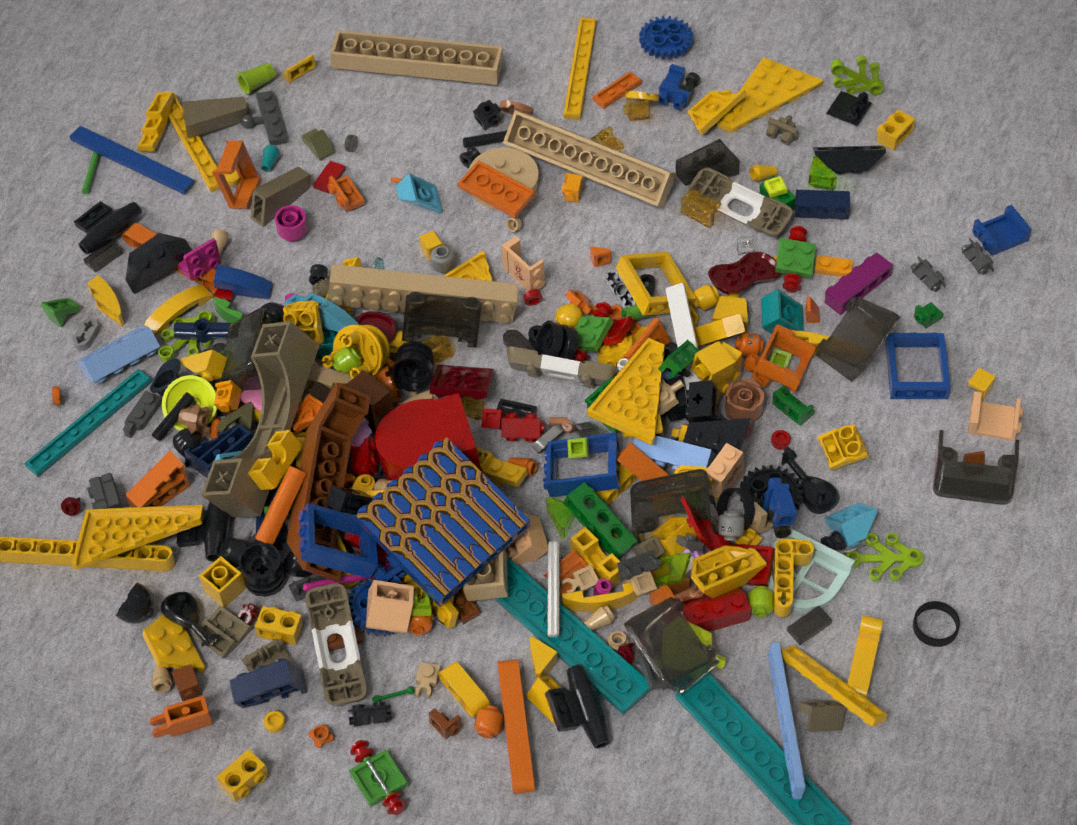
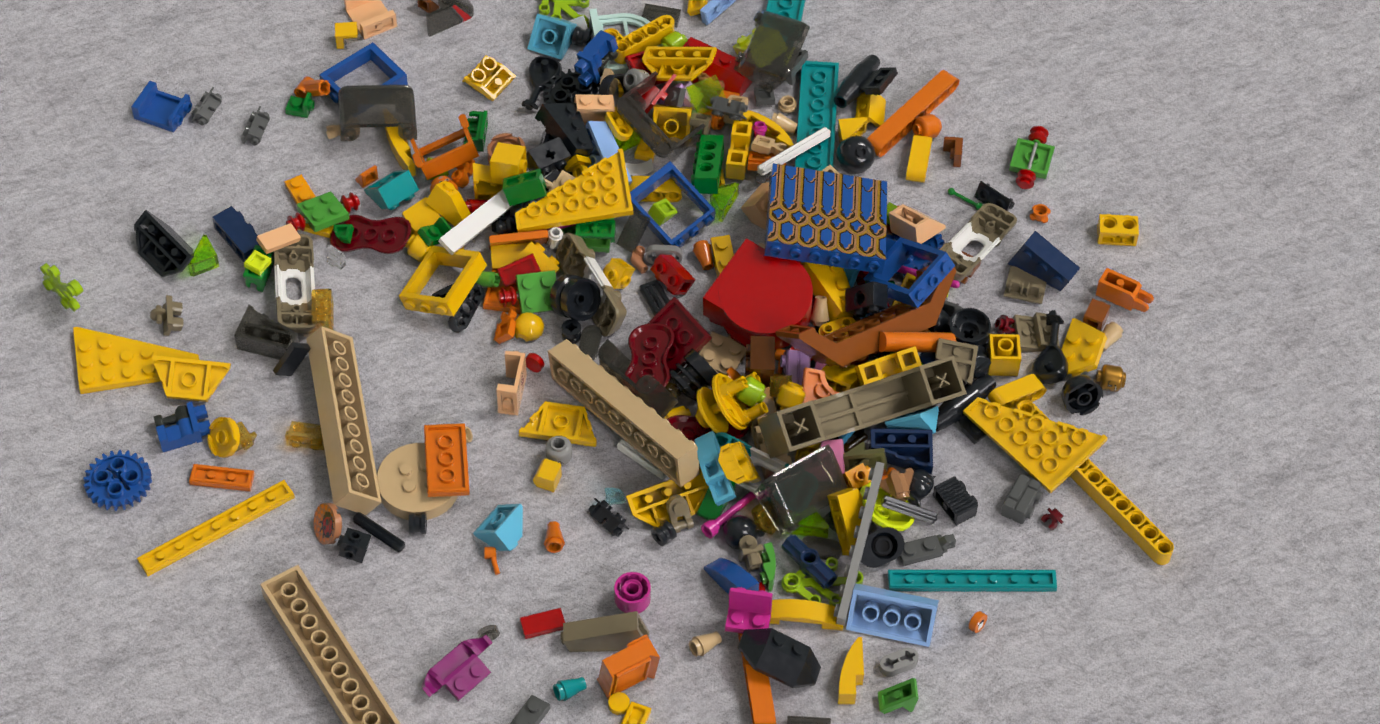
camera: 135 degrees left, 0 degrees up
orange wedge [125,451,190,508] -> none
yellow brick [255,606,304,645] -> none
yellow tile [264,711,286,733] -> none
olive slope [301,128,335,161] -> none
orange bracket [327,175,364,212] -> none
tan plate [415,662,441,699] -> none
red plate [481,408,504,430] -> none
light orange brick [562,173,583,203] -> none
orange slope [590,246,611,267] -> none
orange slope [617,442,675,497] -> none
dark red plate [618,643,635,664] -> none
yellow cone [750,164,777,182] -> none
red tile [771,430,791,450] -> none
magenta brick [824,252,893,315] -> none
black hinge [826,91,872,126] -> none
yellow brick [876,109,916,151] -> none
none -> light nougat tile [256,223,301,254]
none -> black tile [273,342,311,376]
none -> orange piece [294,76,330,98]
none -> green tile [333,224,354,244]
none -> green bracket [417,217,452,247]
none -> magenta plate [422,635,493,701]
none -> orange cone [544,521,565,553]
none -> black hinge [588,498,630,537]
none -> yellow brick [603,258,635,290]
none -> dark red plate [623,323,674,395]
none -> dark tan hips [738,535,764,572]
none -> yellow head [776,381,806,410]
none -> light grey plate [834,462,885,626]
none -> black cylinder [836,136,876,174]
none -> black brick [933,476,978,526]
none -> dark tan wing [934,338,978,385]
none -> yellow beam [988,374,1047,409]
none -> pearl gold head [1095,364,1126,392]

